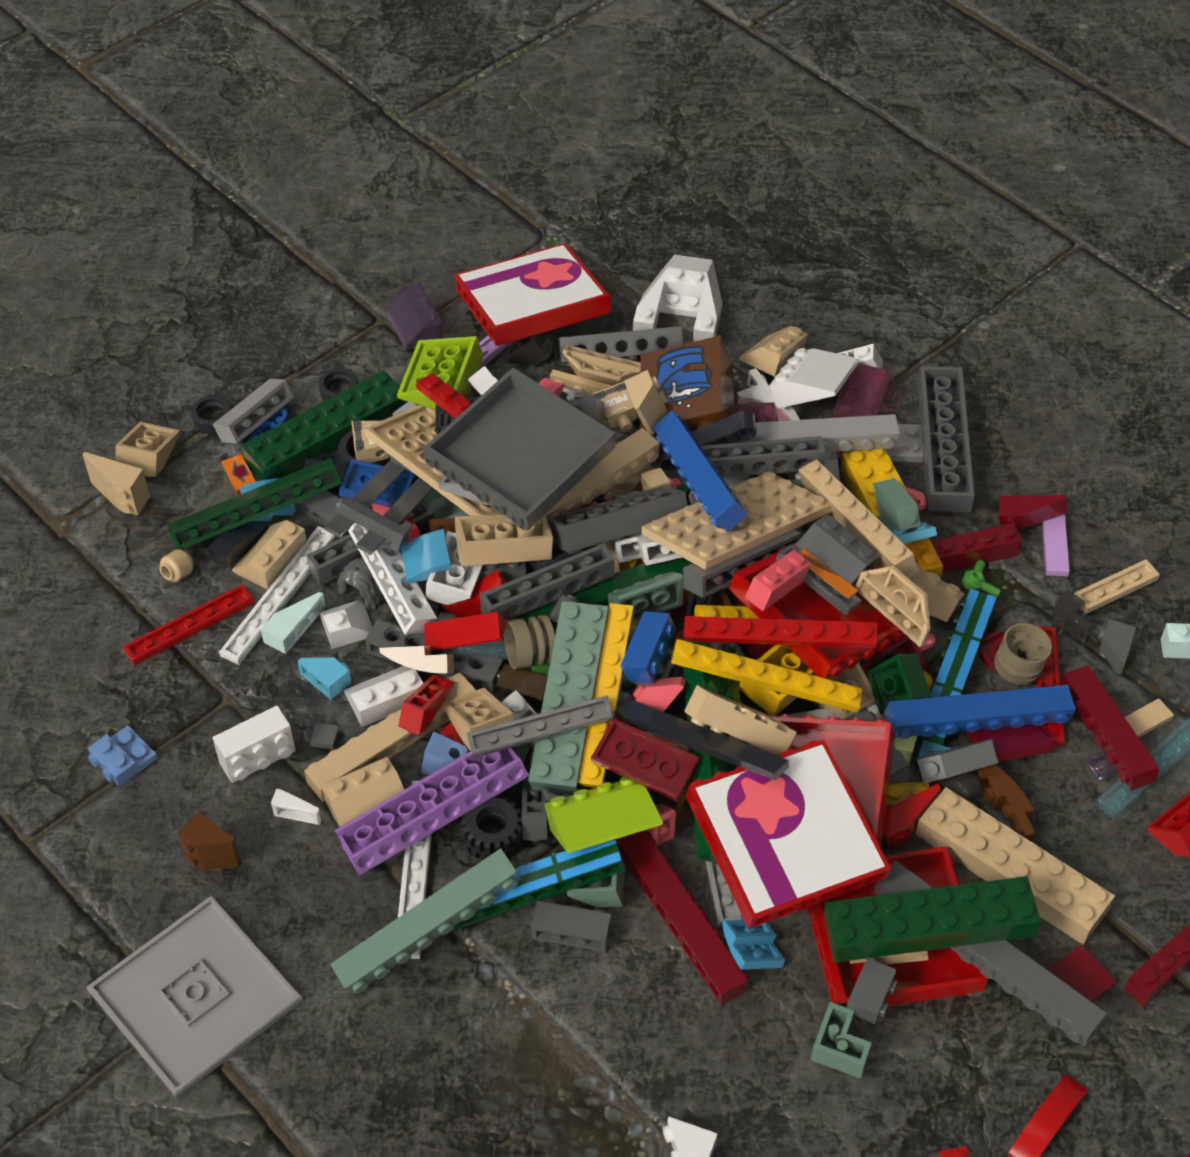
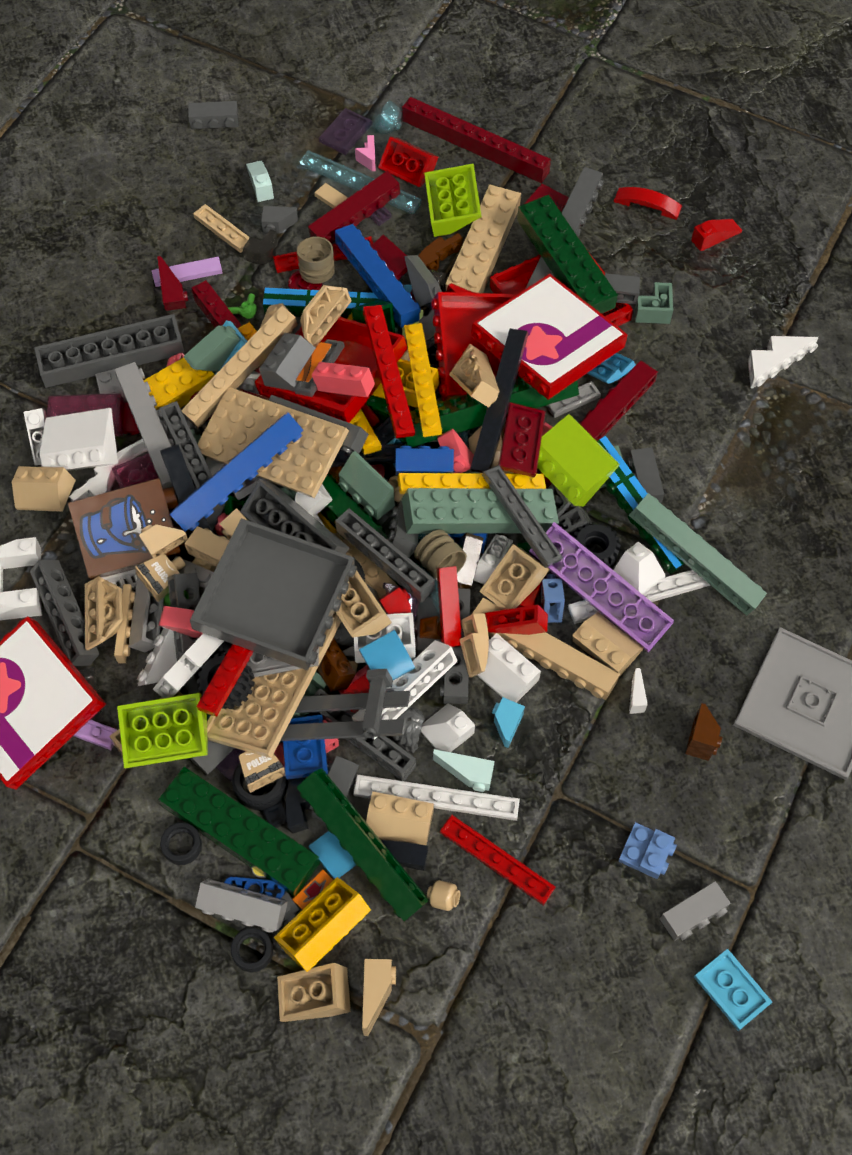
camera: 110 degrees left, 10 degrees up
white brick [212,706,296,783] -> none
dark grey tile [310,723,339,750] -> none
clear purple slope [385,282,443,351] -> none
none -> yellow brick [274,877,371,972]
none -> lime slope [425,164,482,237]
none -> white slope [613,542,665,594]
none -> light grey brick [660,881,731,941]

